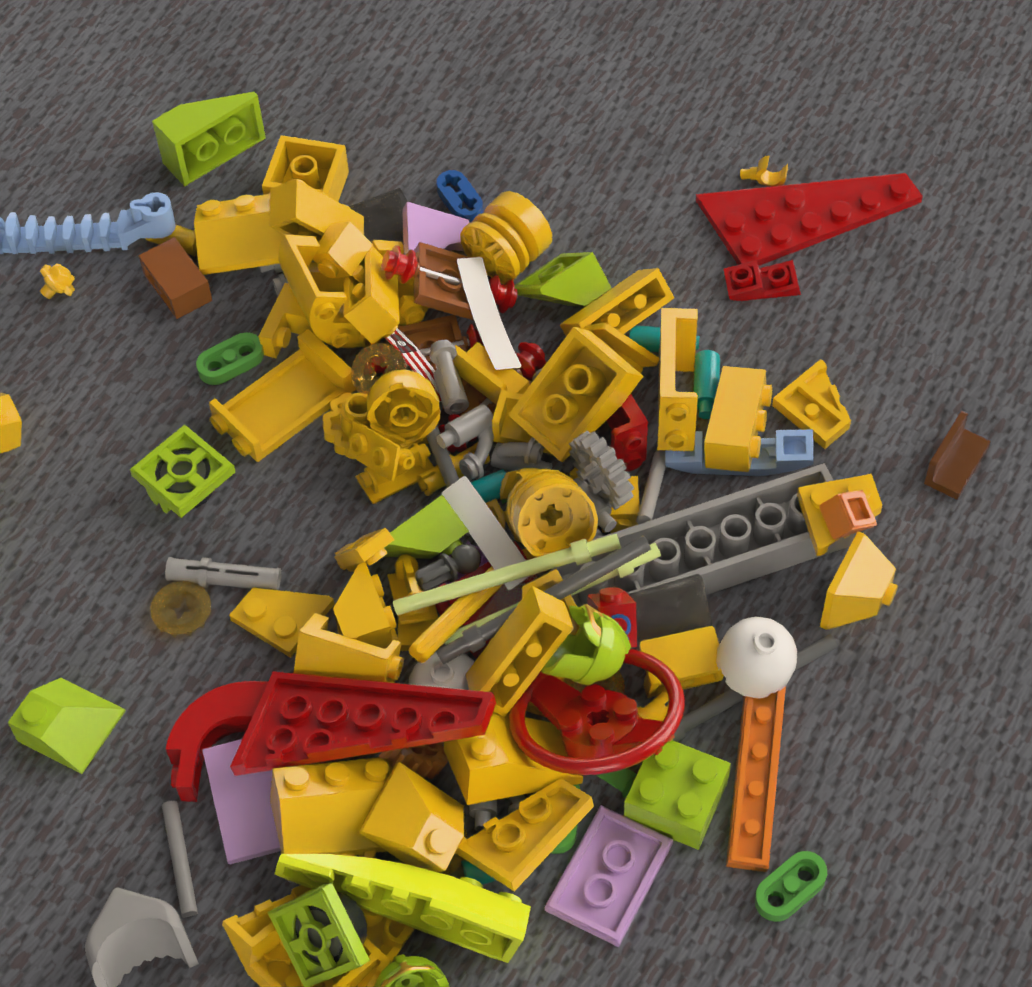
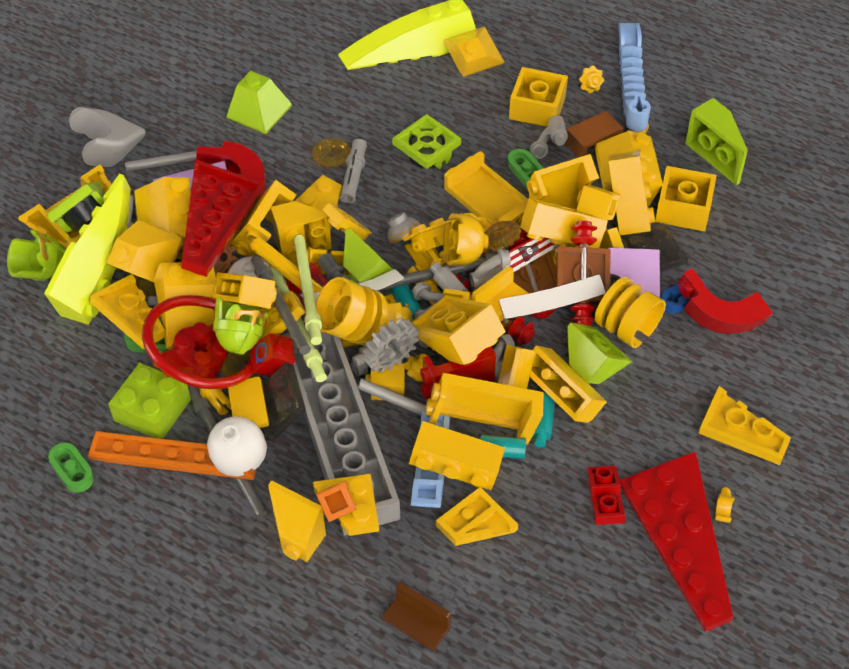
camera: 90 degrees right, 5 degrees down
lavender tile [545,805,673,947] -> none
none -> light grey piece [387,212,421,244]
none -> yellow brick [509,67,568,127]
none -> light grey plant [530,115,568,159]
none -> red arch [677,268,773,334]
none -> yellow wing [698,386,791,465]

